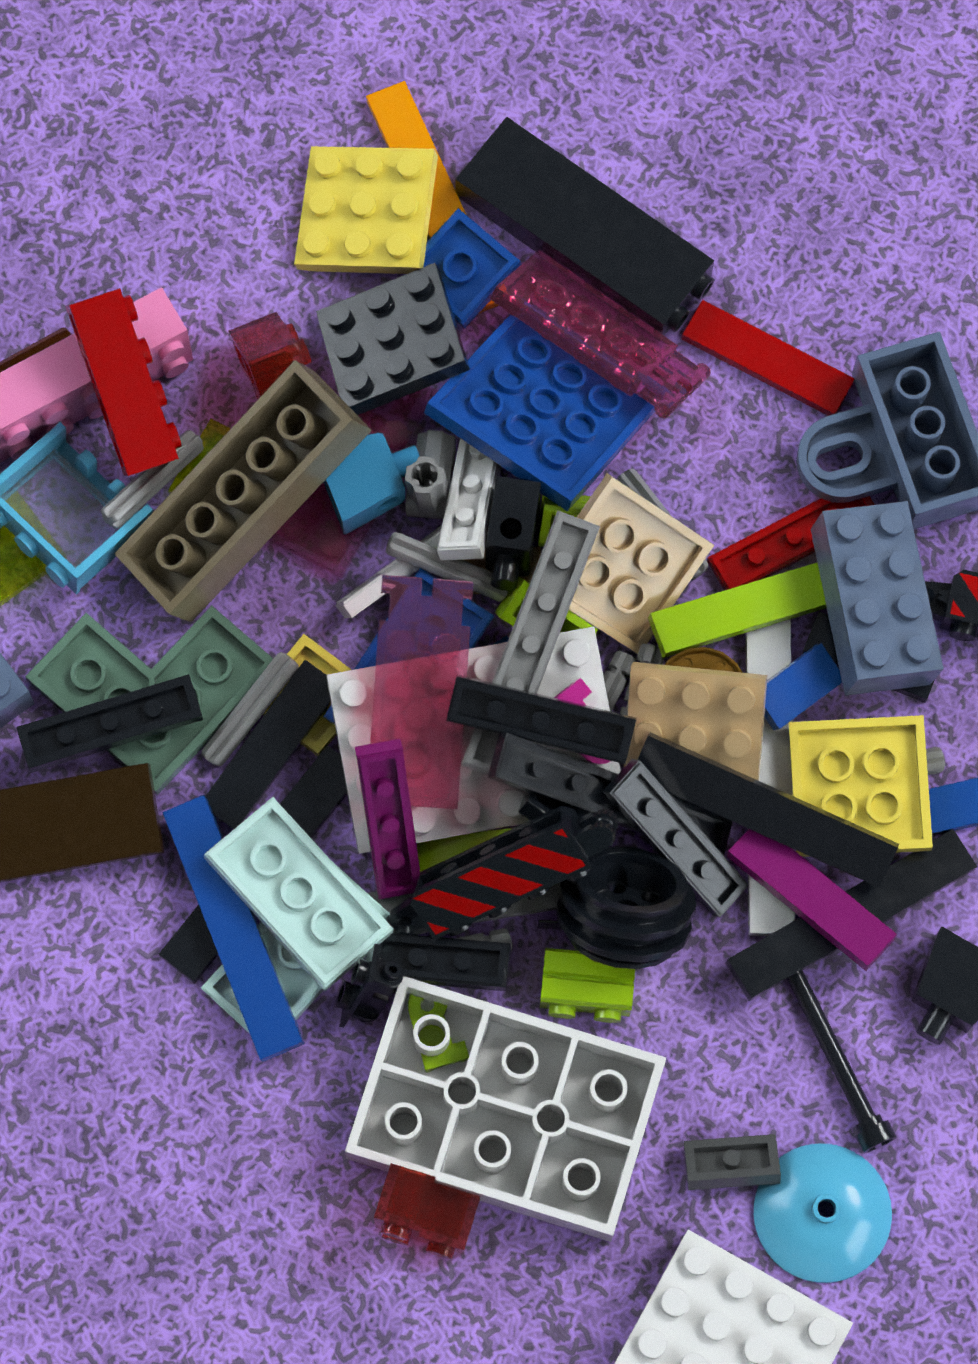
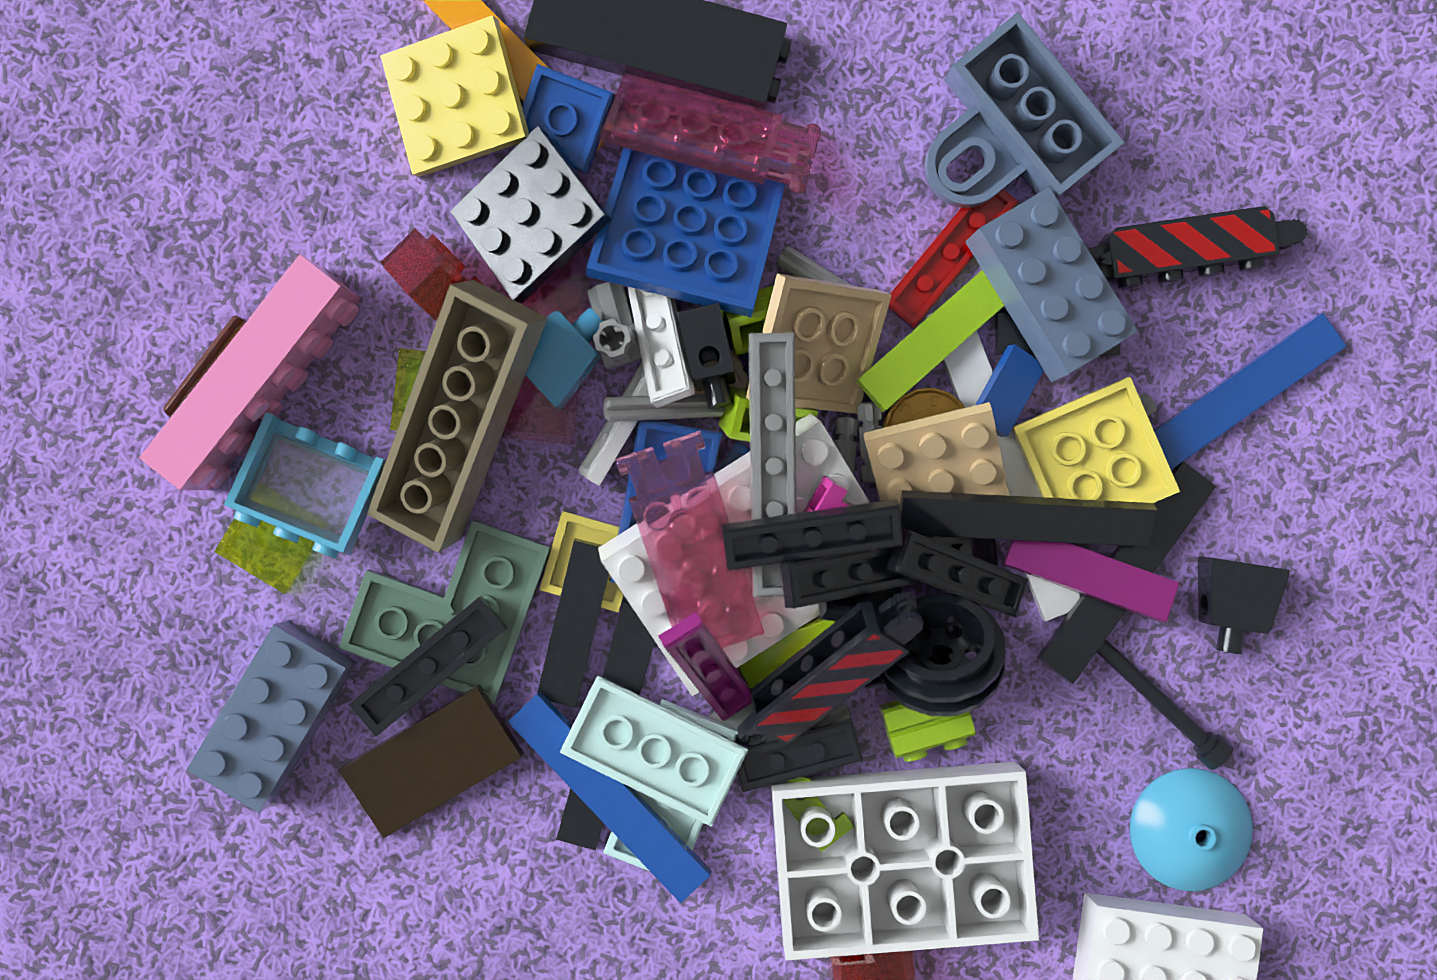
camera: 15 degrees left, 15 degrees up
red brick [65,288,182,476] -> none
light grey axle [101,430,204,529] -> none
light grey axle [201,652,299,767] -> none
black hinge [336,944,403,1028] -> none
red tile [681,299,855,416] -> none
dark grey plate [684,1134,781,1190] -> none

